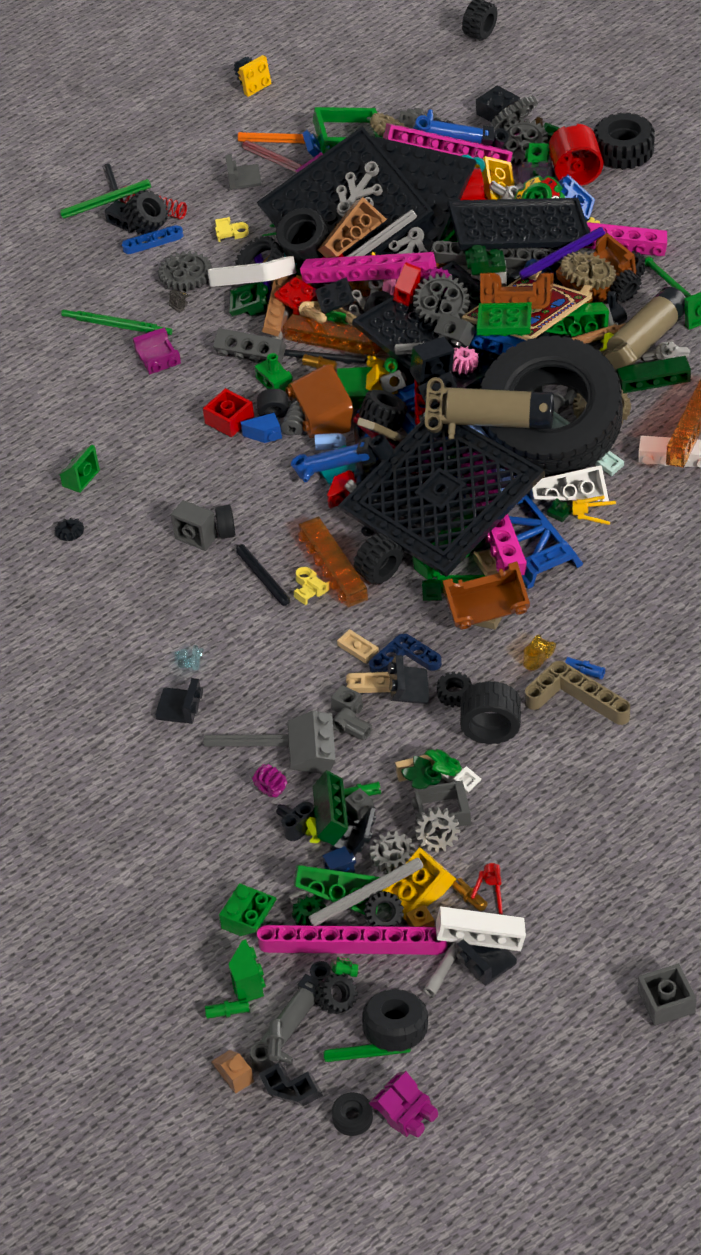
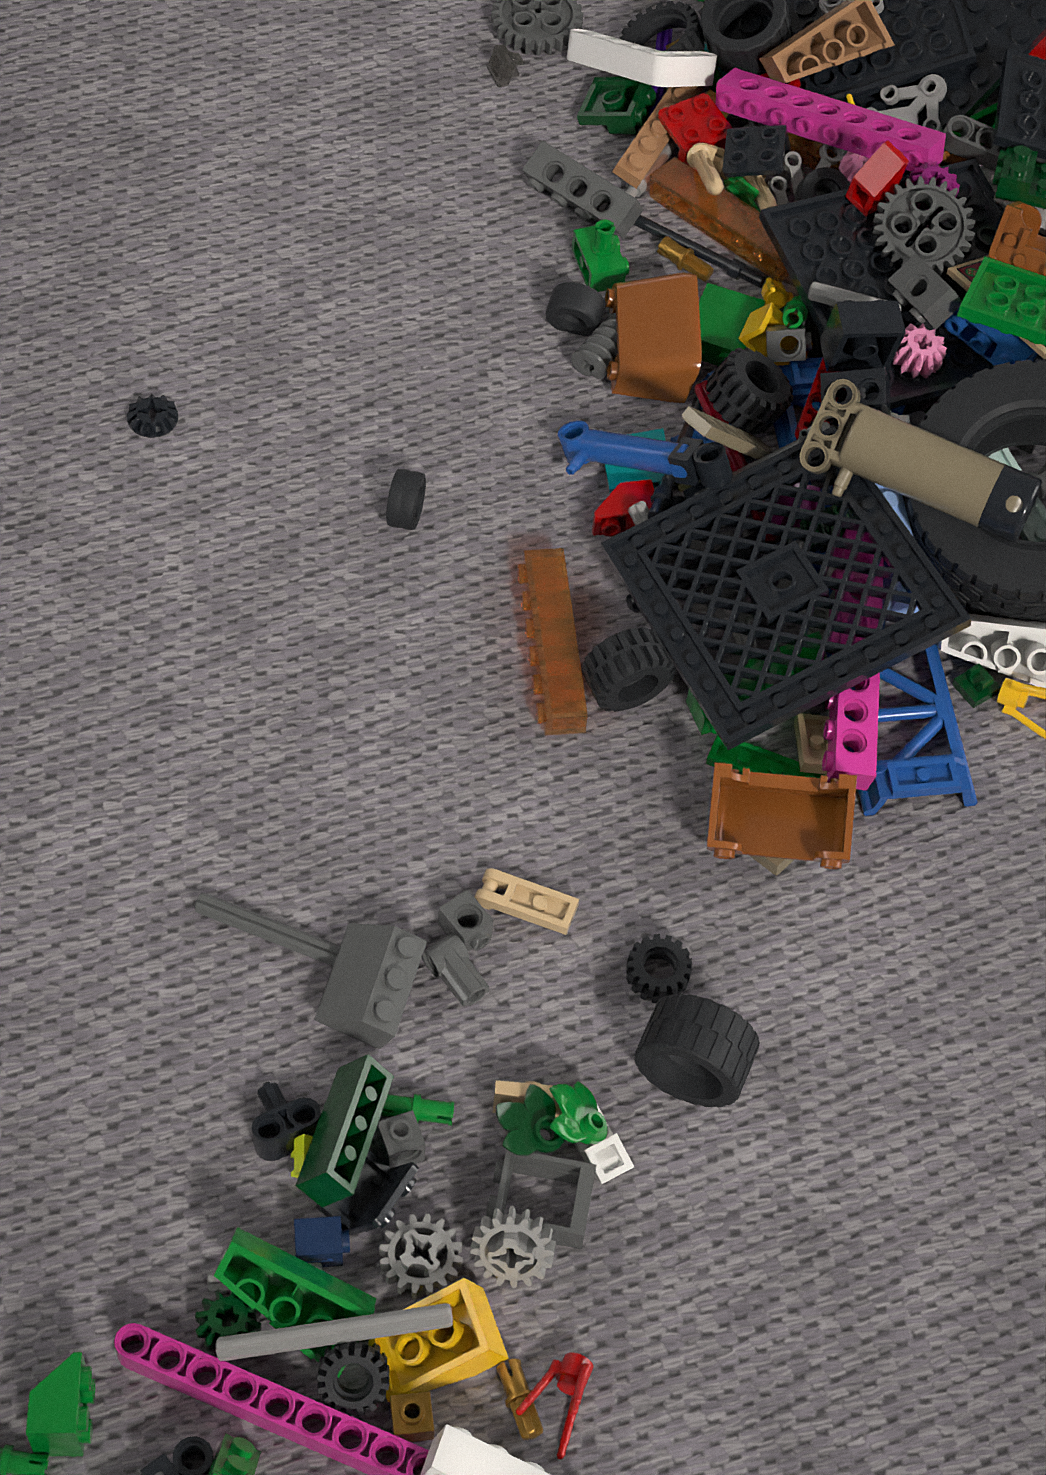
camera: 10 degrees right, 10 degrees up
green slope [60,445,100,493] -> none
green axle [61,310,172,335] -> none
magenta panel [133,327,181,375] -> none
black bracket [155,678,203,724] -> none
dark grey brick [171,500,217,551] -> none
clear light blue piece [175,645,204,670] -> none
red brick [203,388,254,437] -> none
green slope [219,883,277,936] -> none
black axle [236,544,291,606] -> none
blue slope [240,413,282,443] -> none
magenta gear [252,764,288,798] -> none
light yellow piece [294,567,329,605] -> none
light blue piece [315,433,346,450] -> none
tan plate [337,629,379,664] -> none
light grey axle [346,210,417,257] -> none
dark blue beam [369,634,442,673] -> none
black bracket [388,655,430,704] -> none
dark green tile [422,579,442,601] -> none
clear yellow piece [524,634,556,671] -> none
dark tan beam [525,661,630,725] -> none
blue pin [565,657,605,680] -> none

